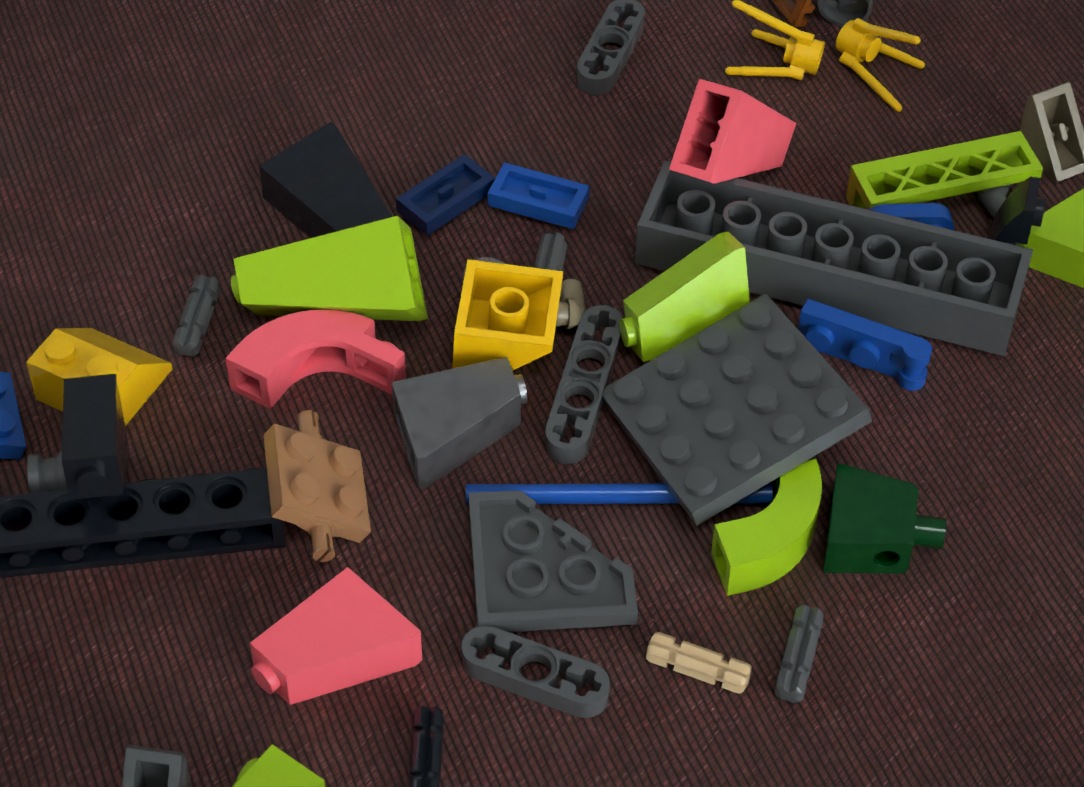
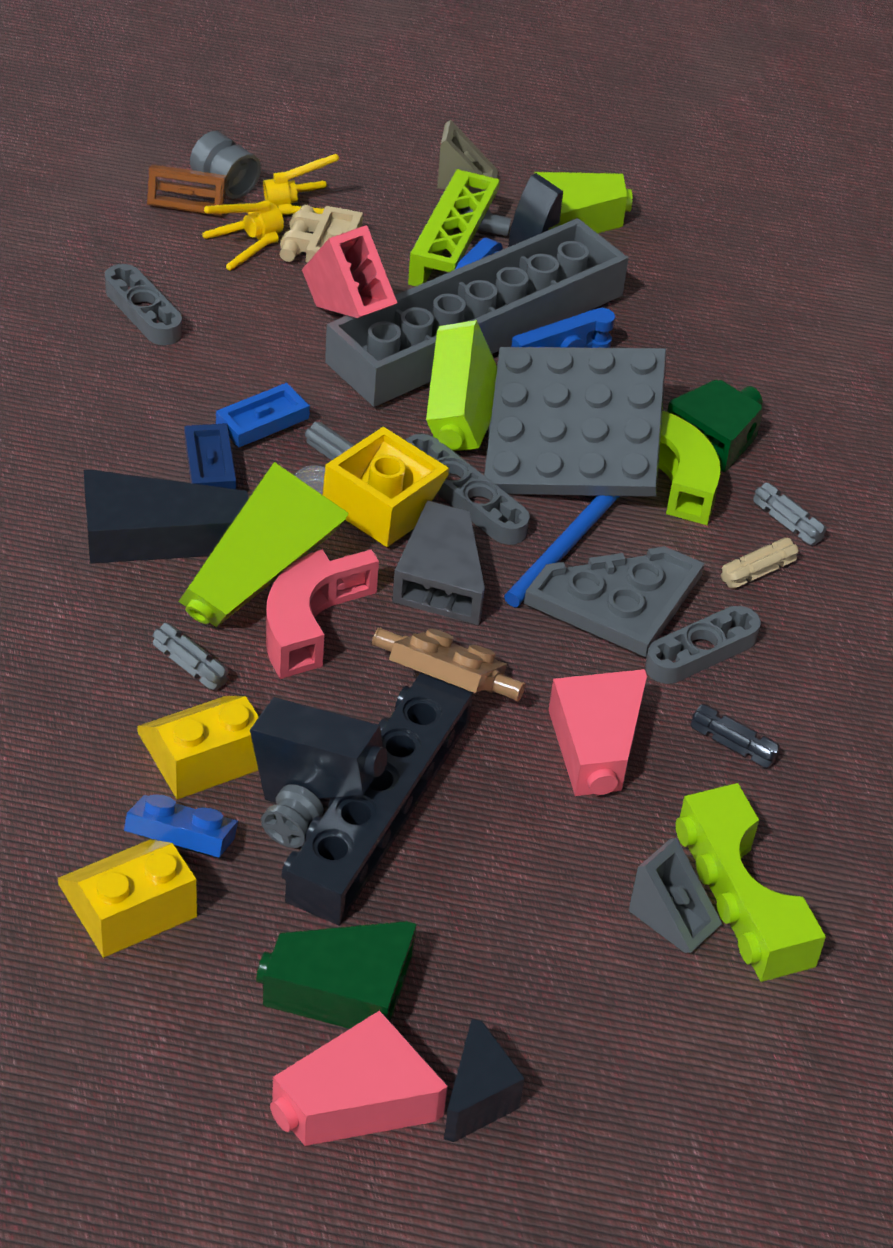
camera: 60 degrees left, 5 degrees down
none -> tan plate [280,205,363,262]

